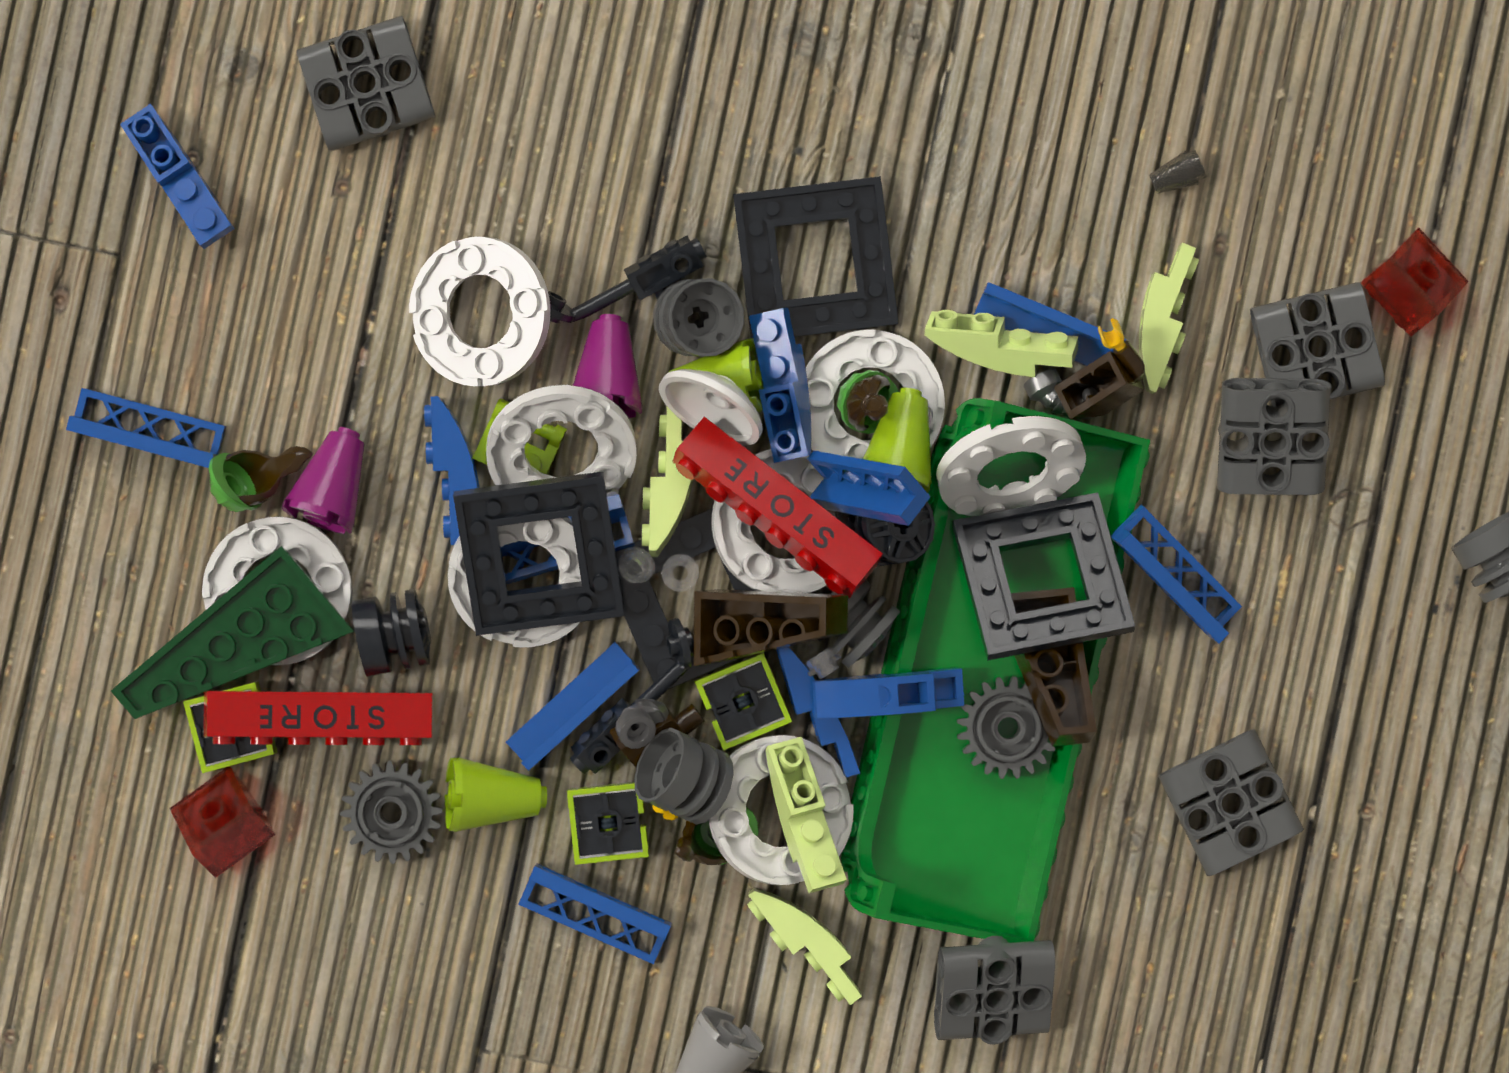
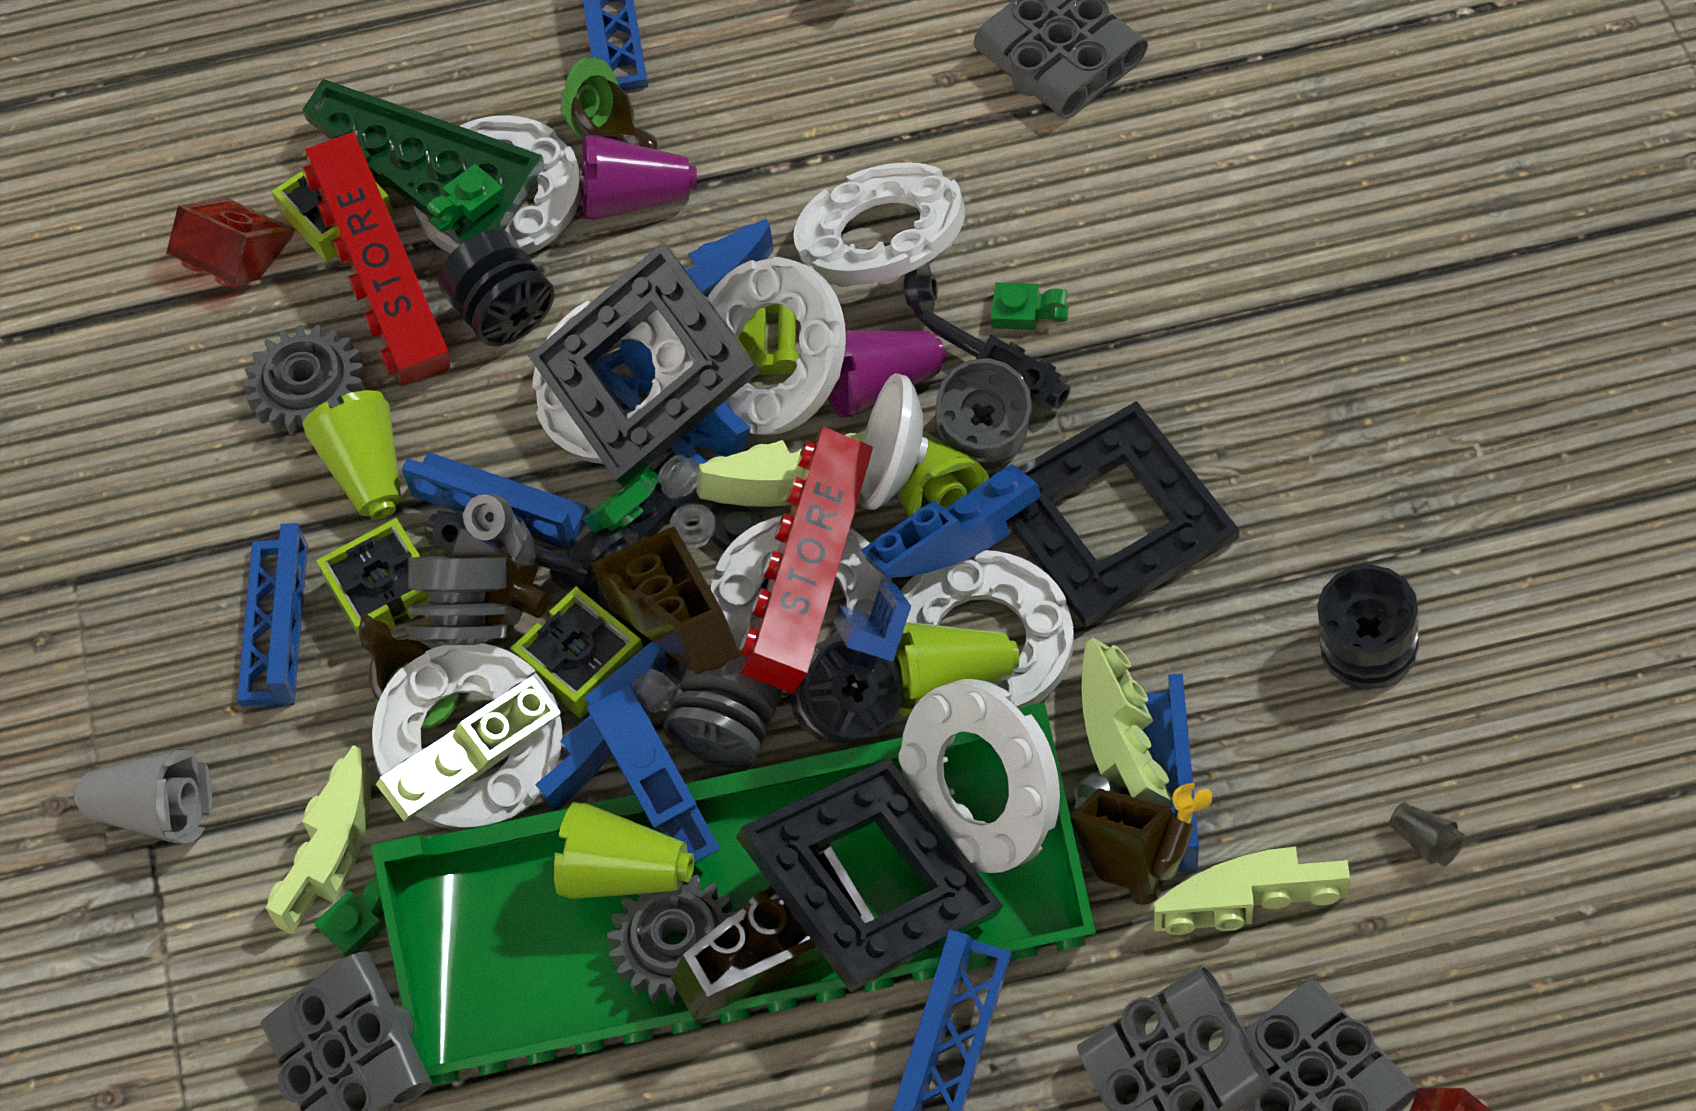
camera: 70 degrees right, 30 degrees down
dark brown piece [837,370,899,434] -> none
none -> green plate [314,876,384,957]
none -> green plate [426,164,505,233]
none -> lime cone [554,803,694,899]
none -> green wing [582,465,660,533]
none -> green plate [991,282,1069,330]
none -> black wheel [1317,564,1419,690]

